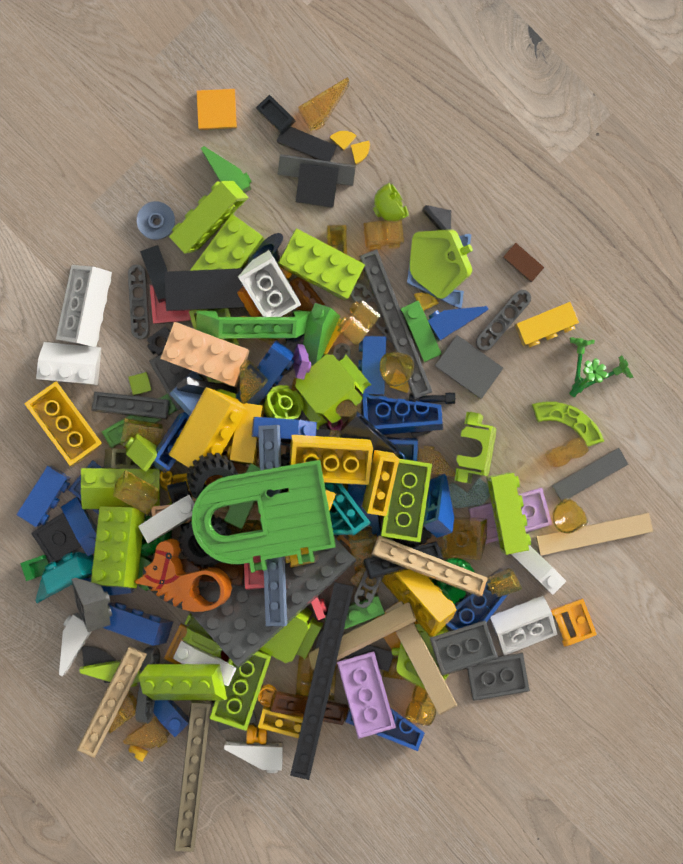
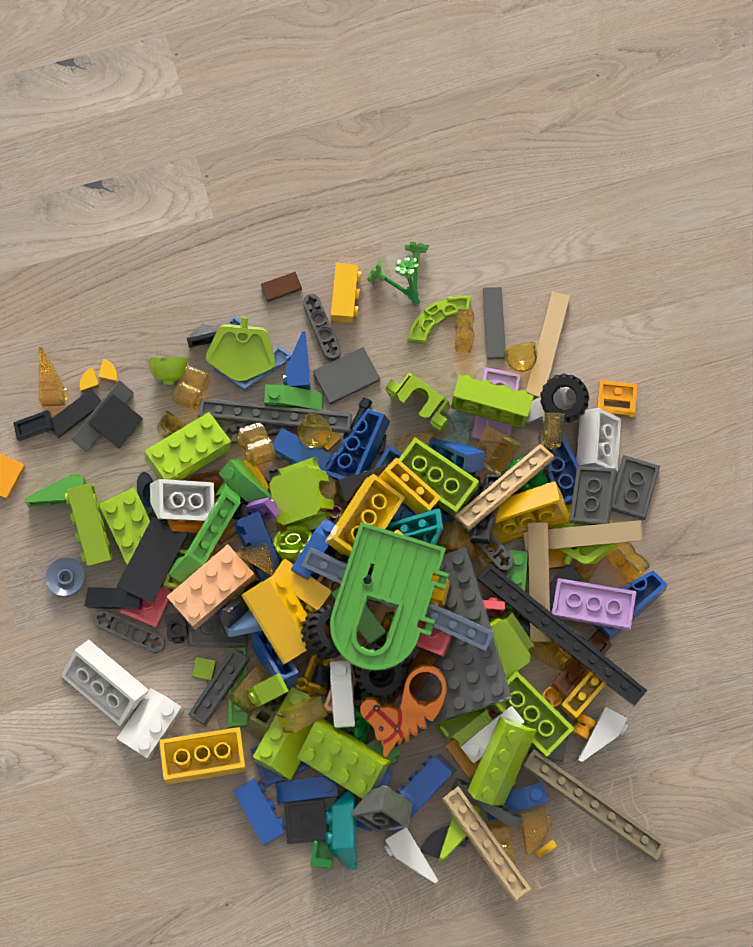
camera: 65 degrees left, 15 degrees down
yellow tile [414,292,439,311] -> none
none -> black tyre [540,373,590,423]

